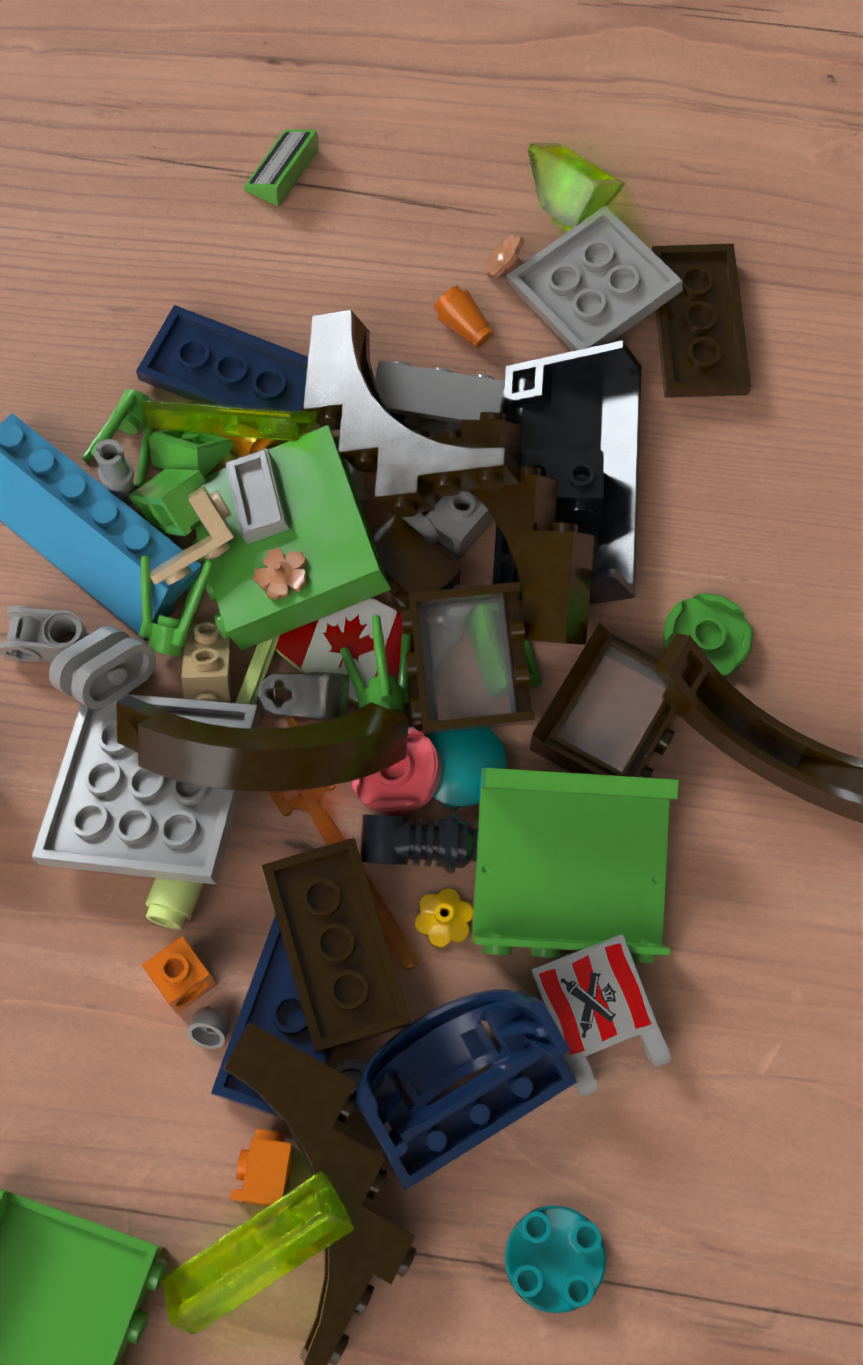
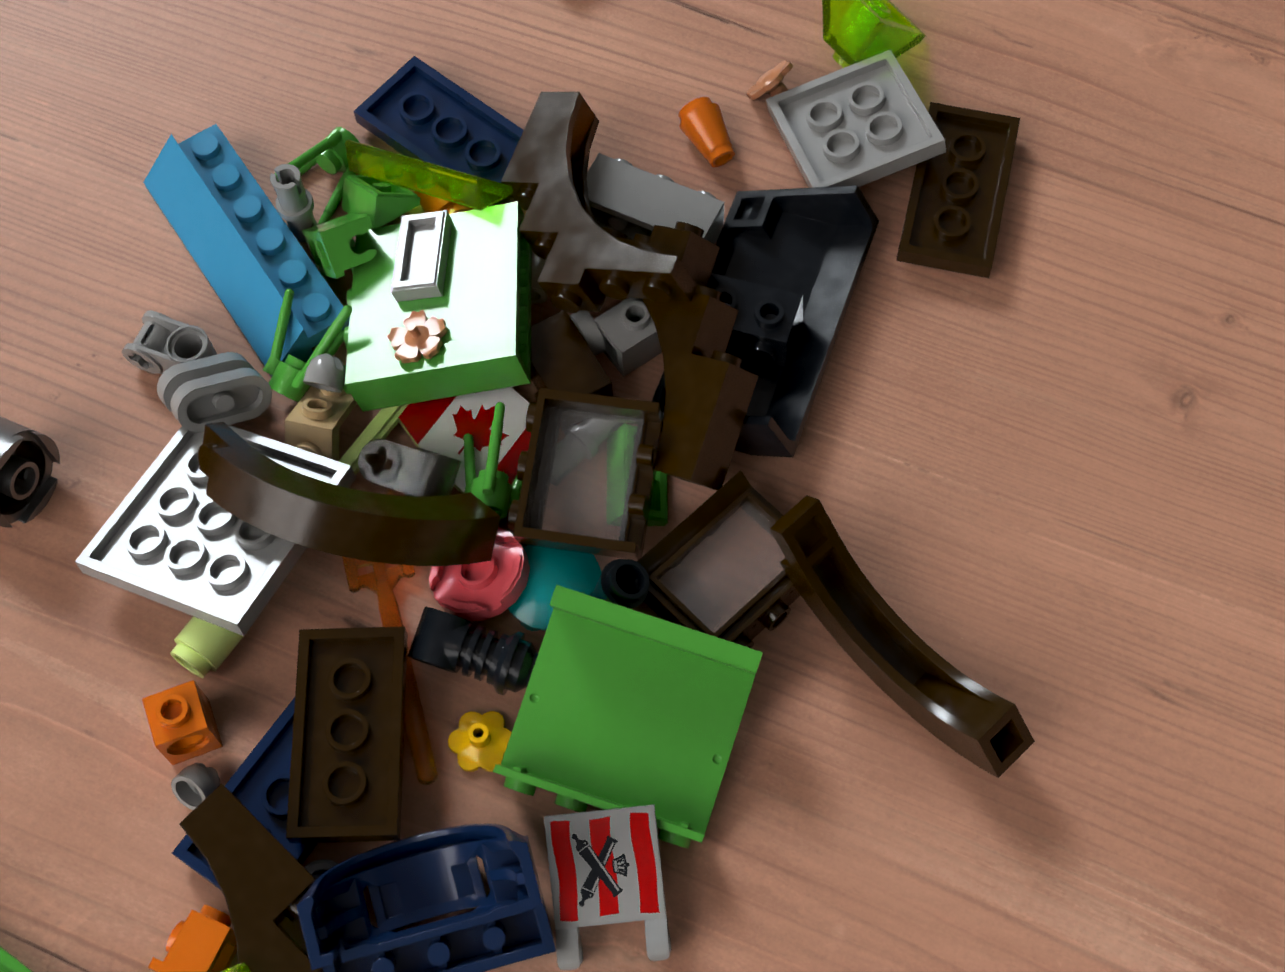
camera: 20 degrees right, 5 degrees down
tan bracket [150,486,234,585] -> none
bright green tile [662,593,753,678] -> none
none -> light grey hinge [303,353,345,393]
none -> black cone [589,559,650,609]

